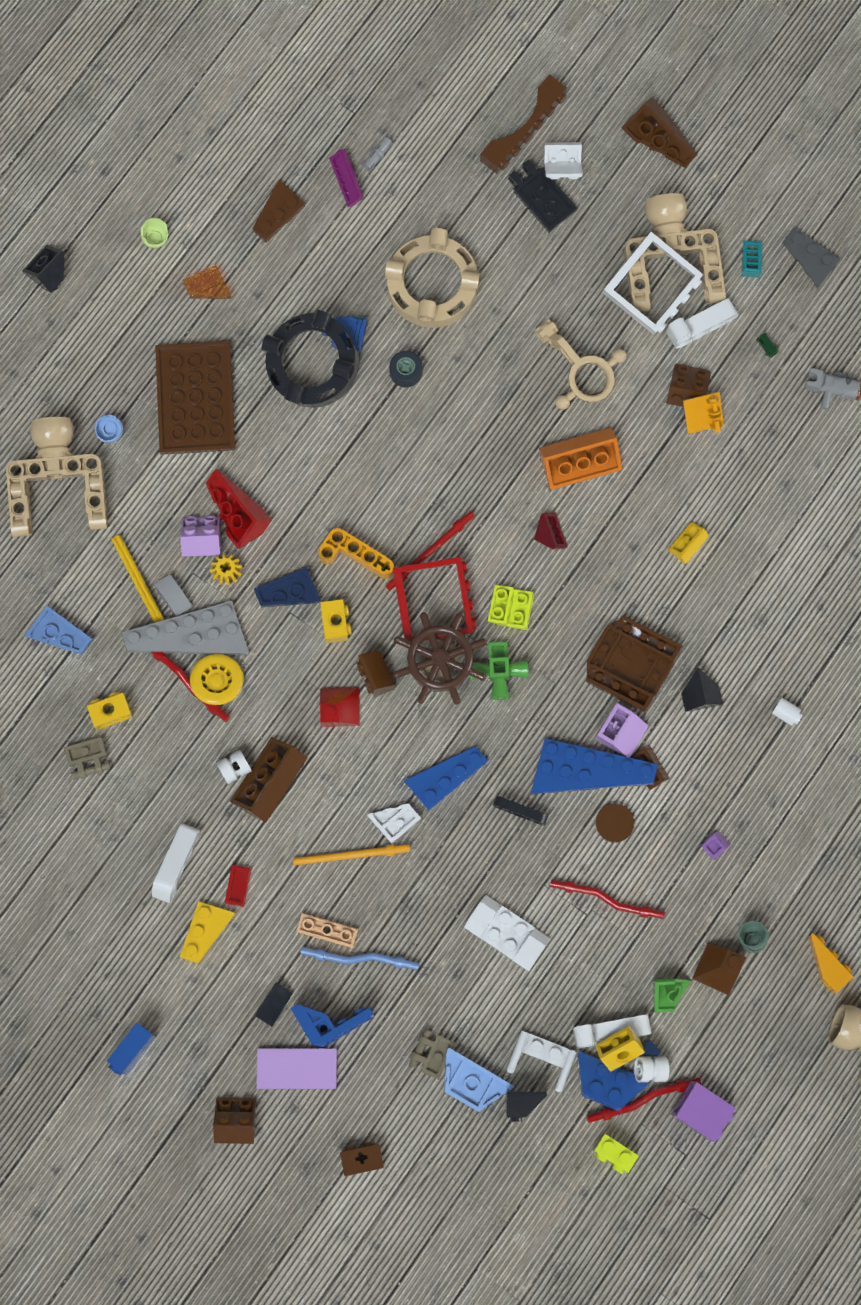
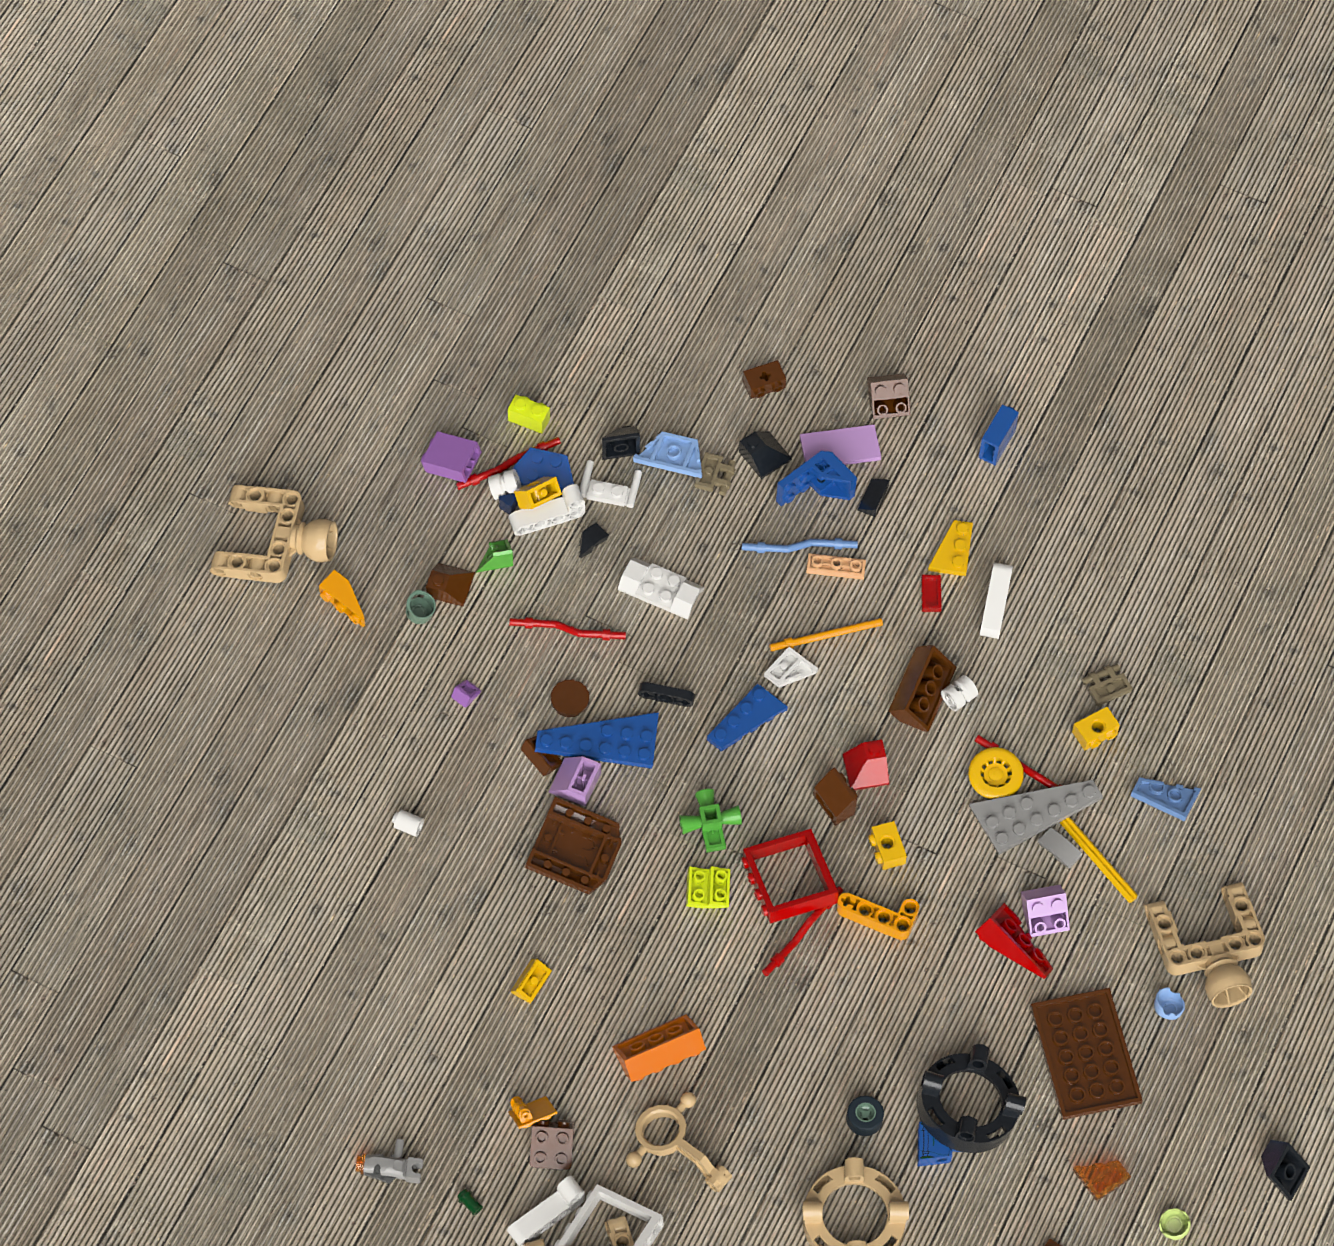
camera: 170 degrees right, 15 degrees down
yellow gear [210,553,243,586] -> none
dark blue wing [254,567,321,608] -> none
reddish brown brick [393,612,487,705] -> none
dark red slope [534,513,568,549] -> none
black slope [681,668,723,712] -> none
none -> black slope [579,523,609,558]
none -> black slope [739,431,792,479]

